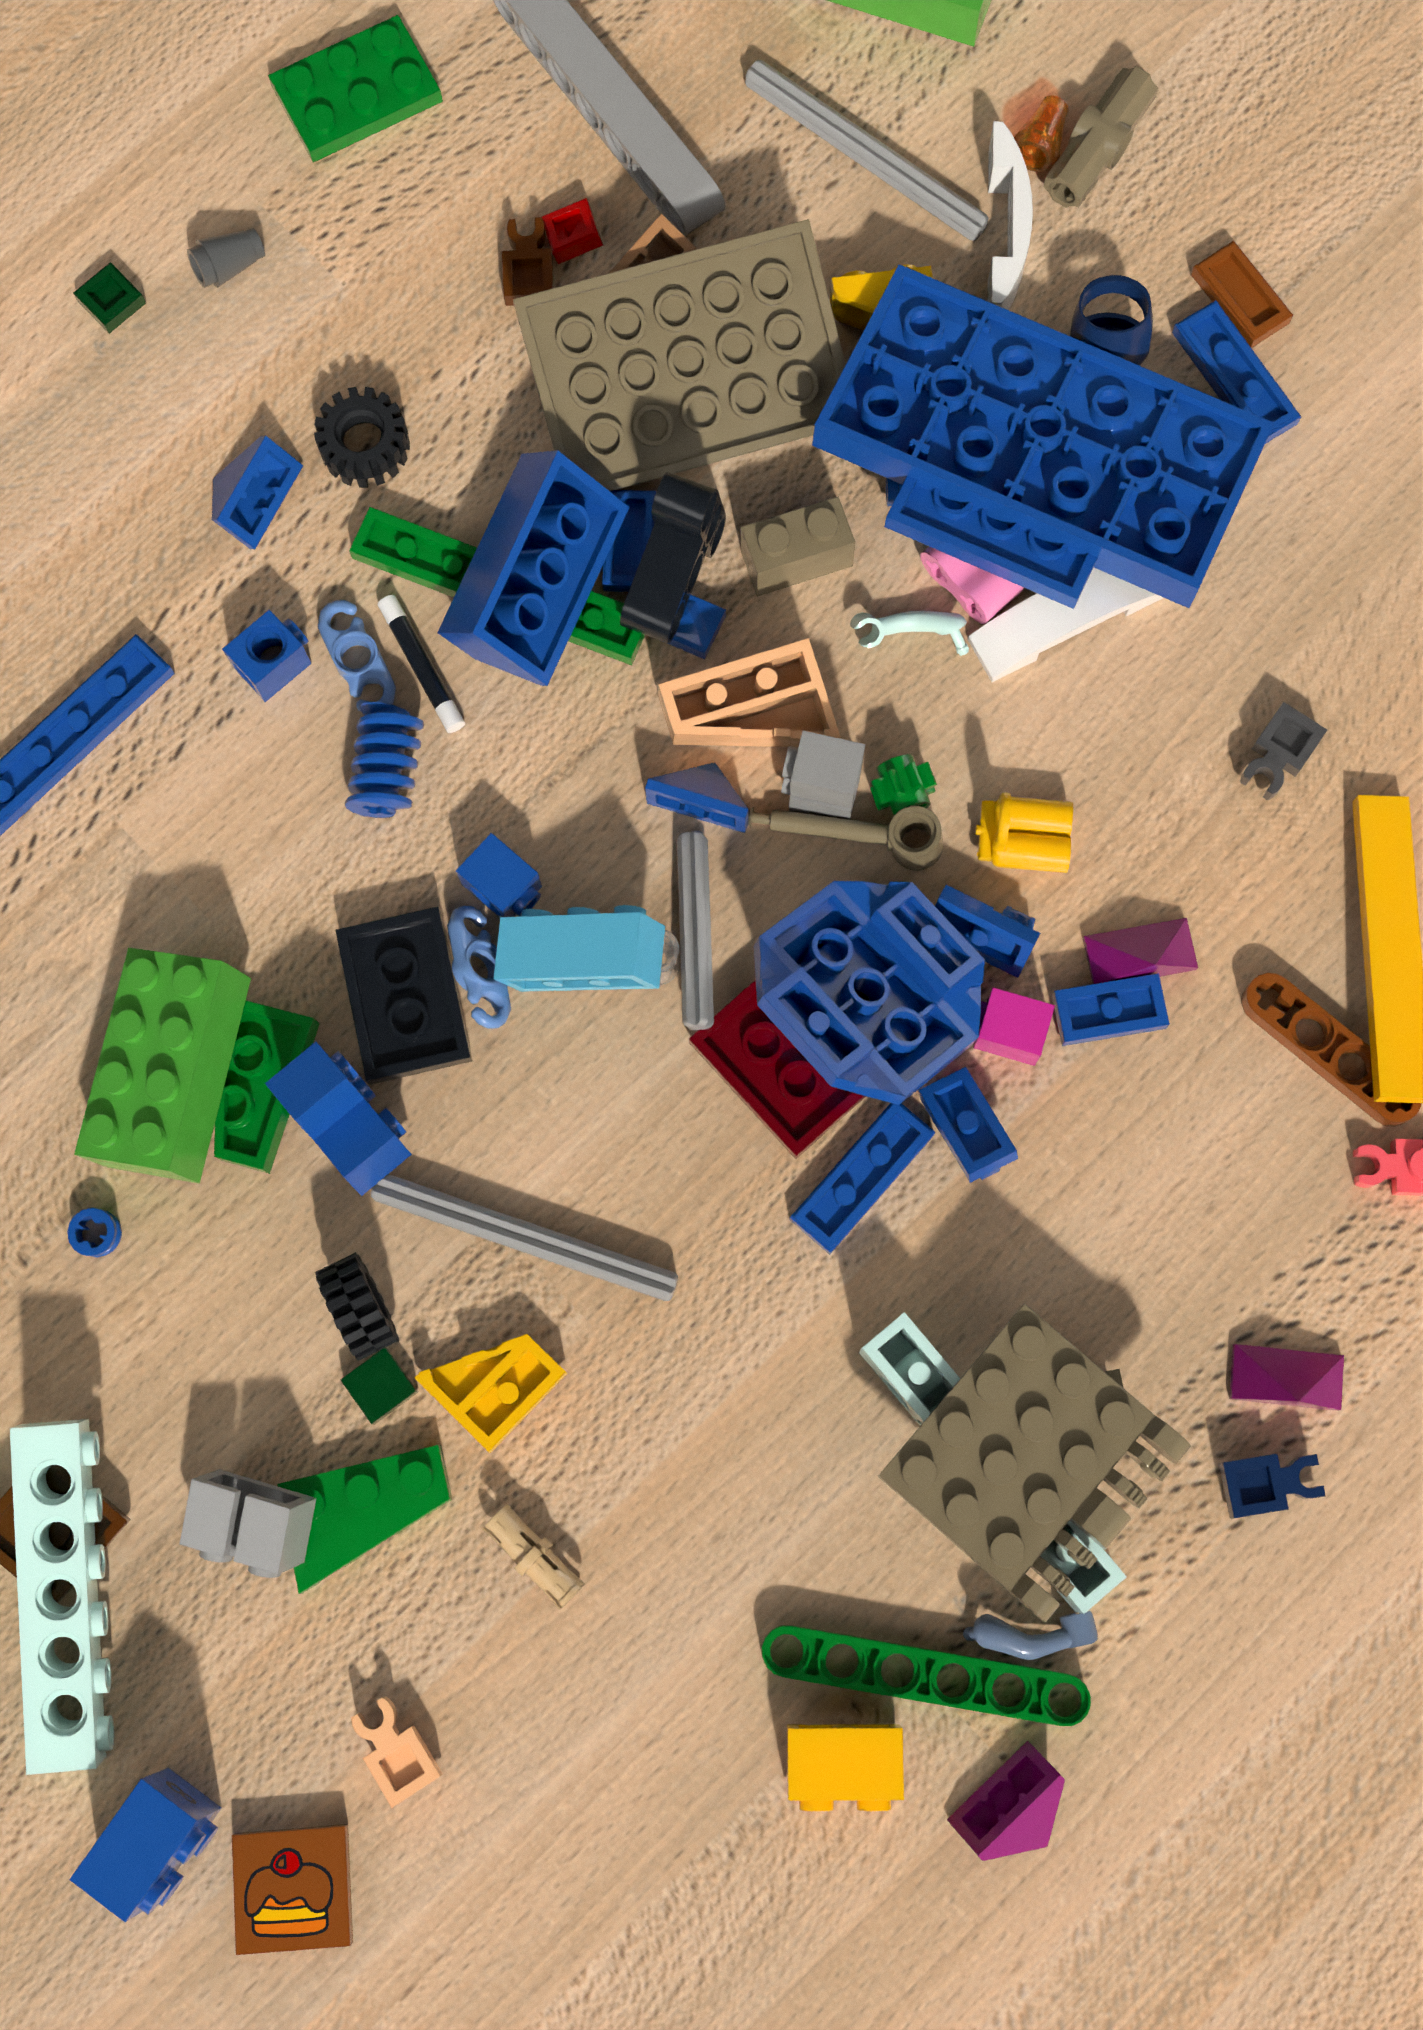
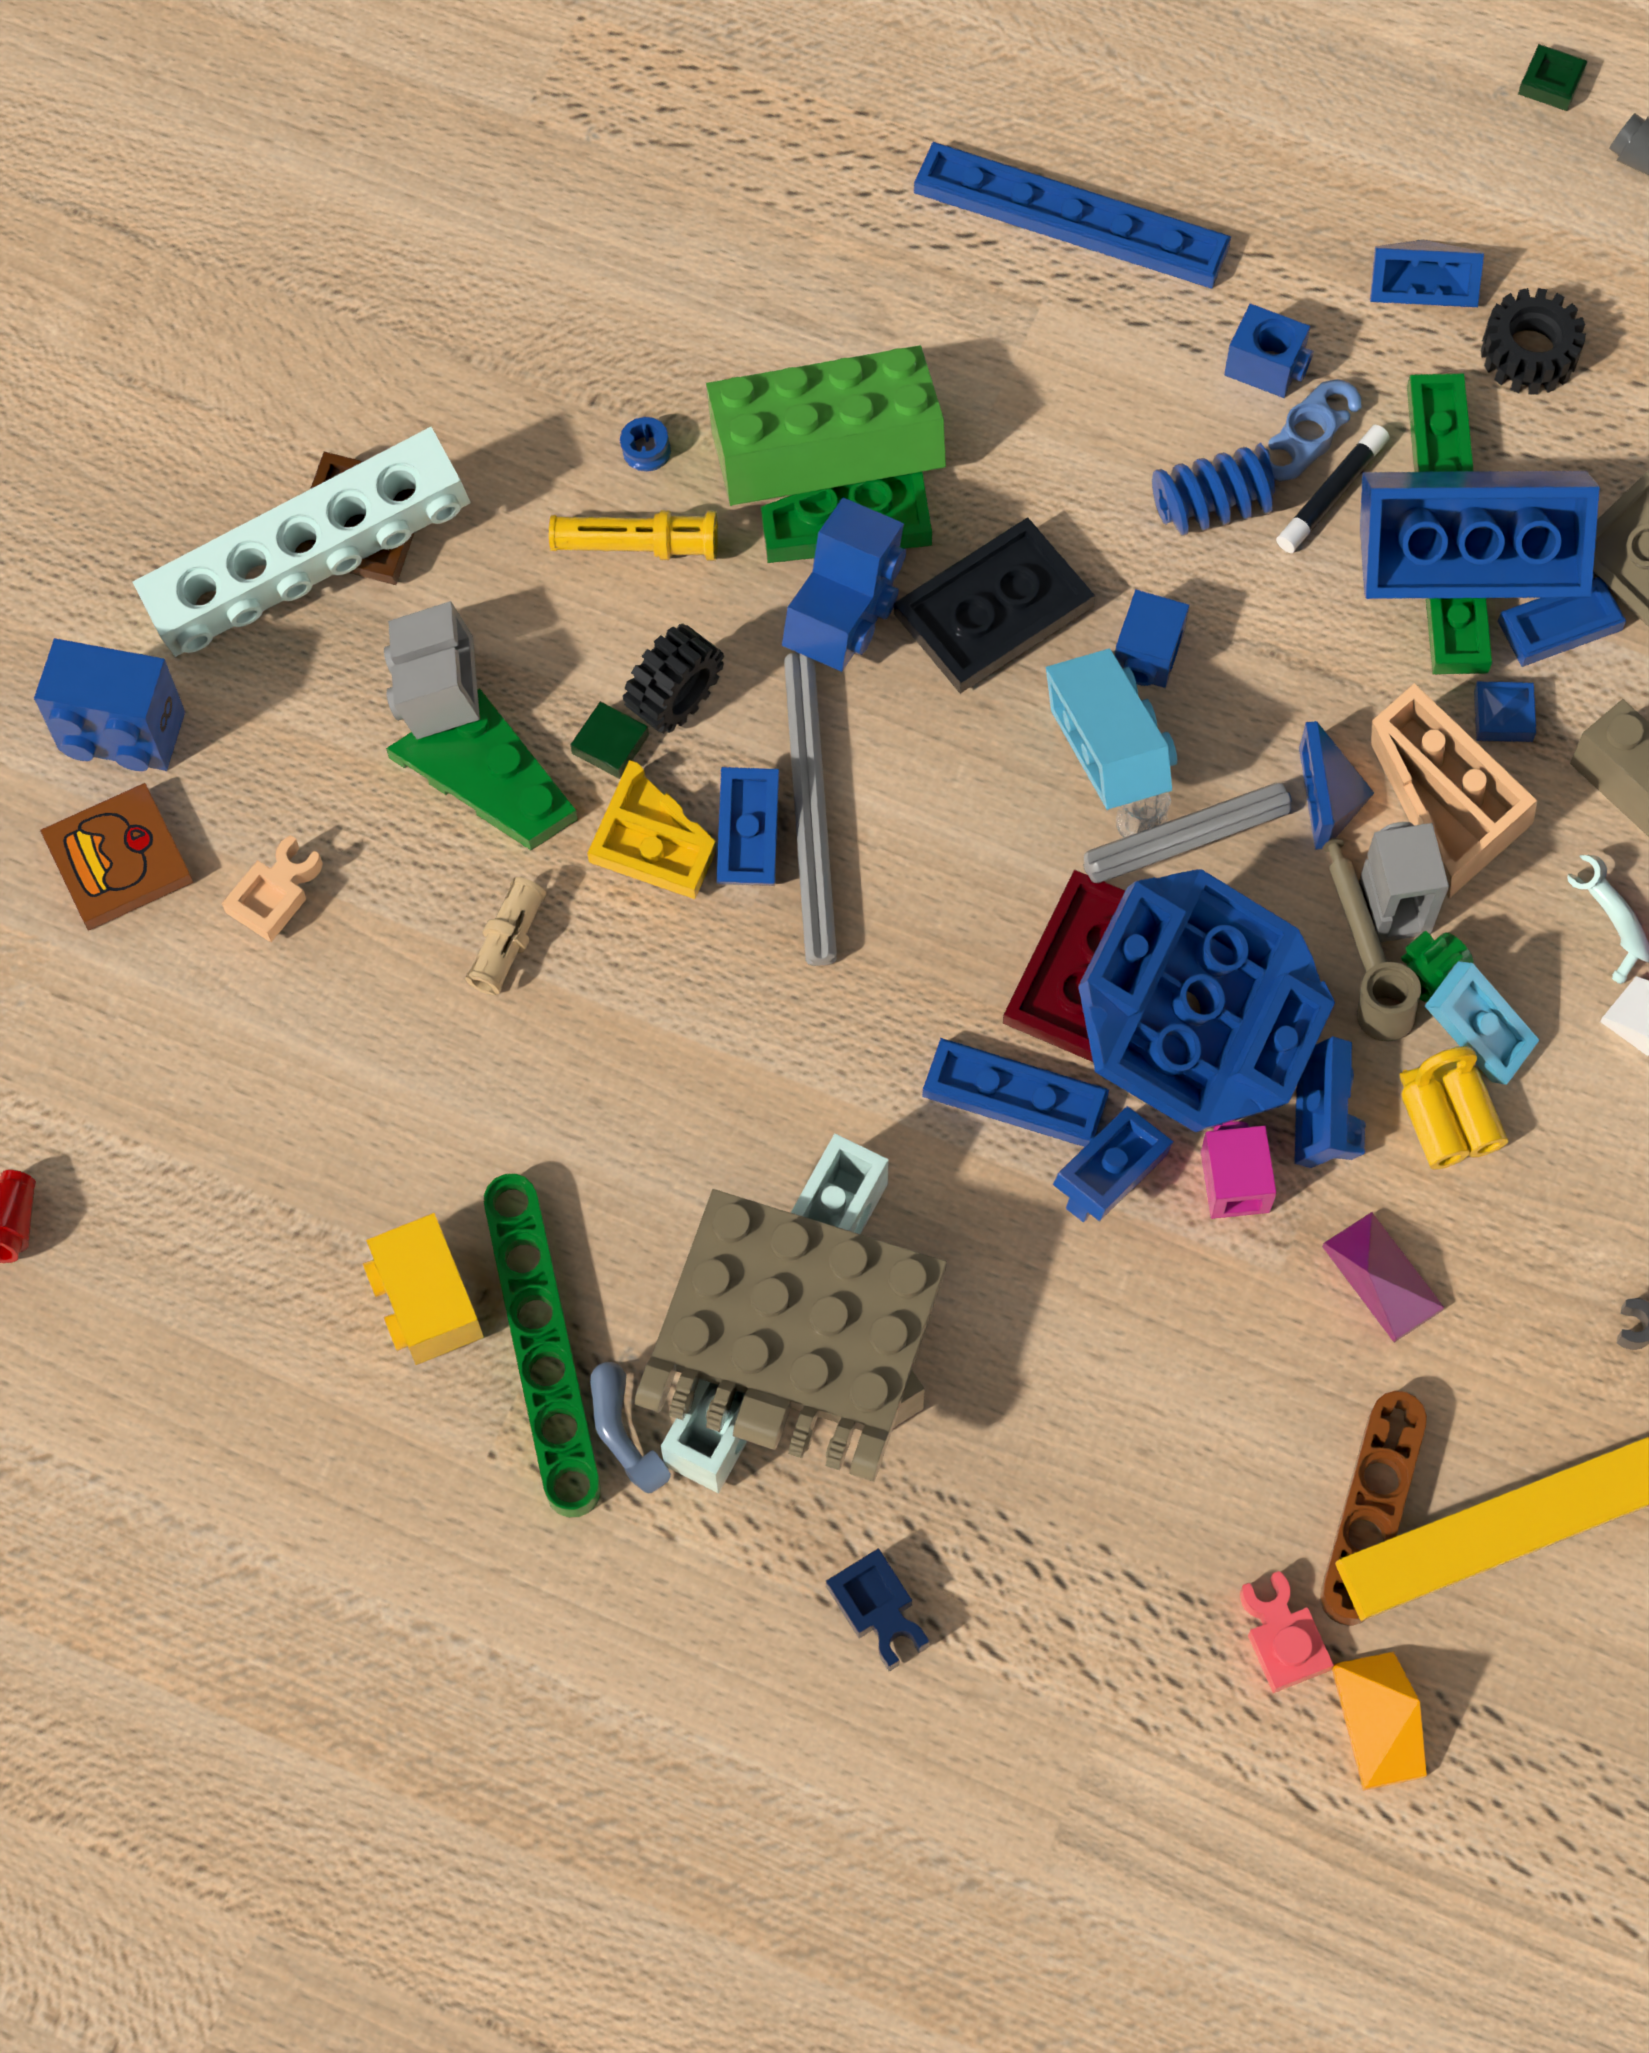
camera: 65 degrees right, 10 degrees down
medium blue piece [447,906,511,1029] -> none
black beam [620,472,726,643] -> none
magenta slope [947,1741,1065,1861] -> none
blue plate [1052,973,1170,1046] -> none
magenta slope [1229,1344,1344,1411] -> none
none -> yellow pin [549,510,718,561]
none -> blue hinge [717,767,779,886]
none -> medium azure plate [1425,961,1539,1085]

